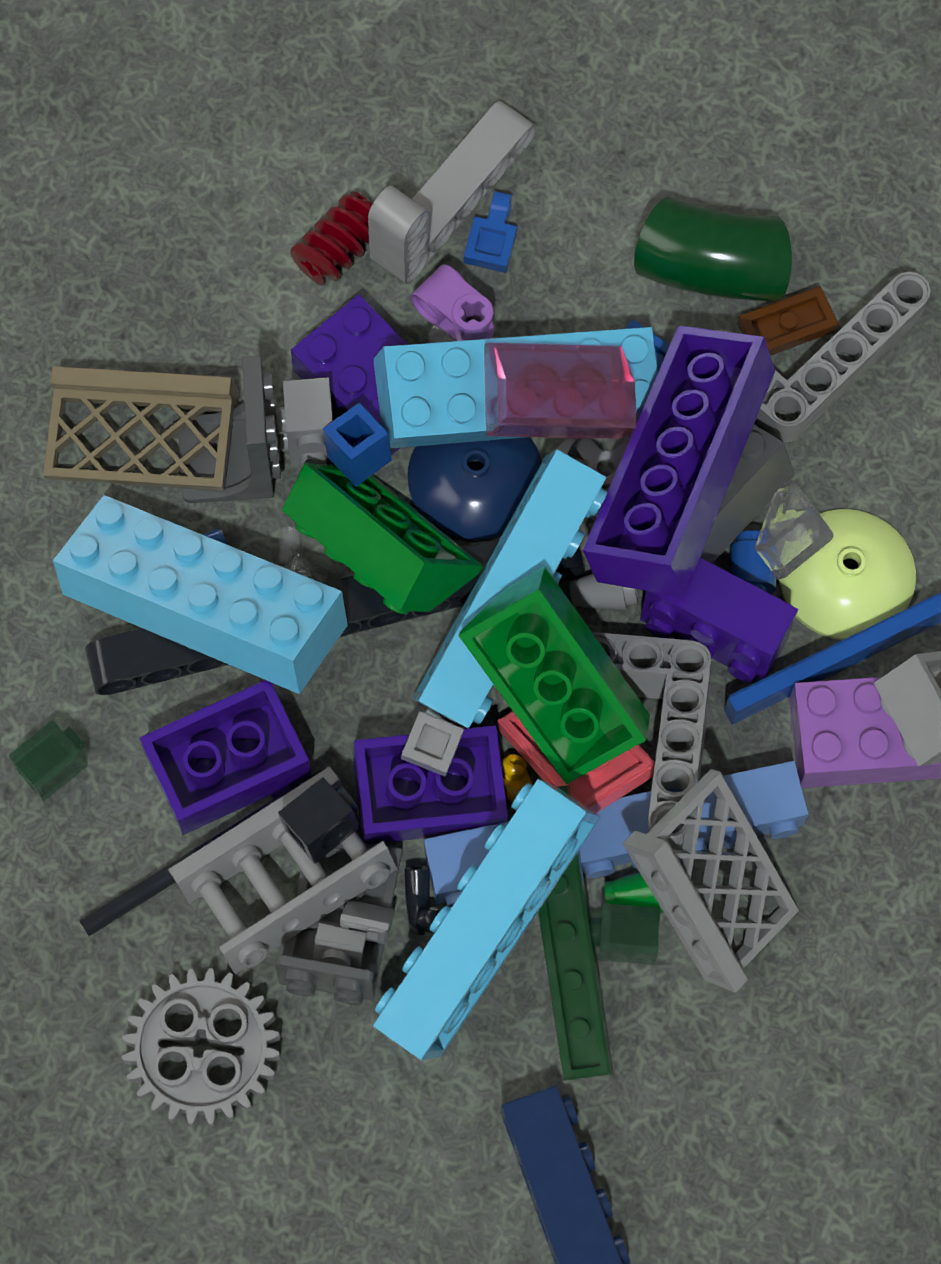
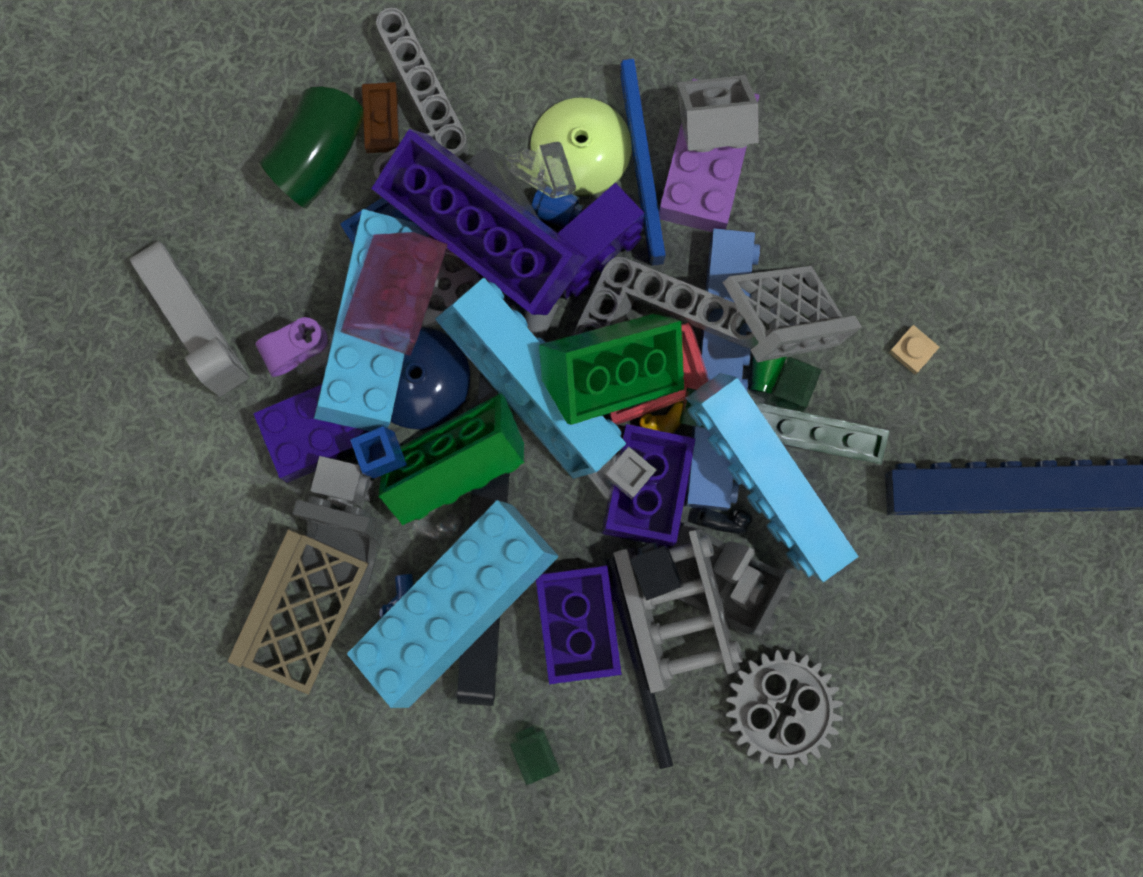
camera: 70 degrees left, 10 degrees up
dark red piece [290,191,373,286] -> none
blue plate [464,191,517,273] -> none
none -> tan plate [889,325,940,374]

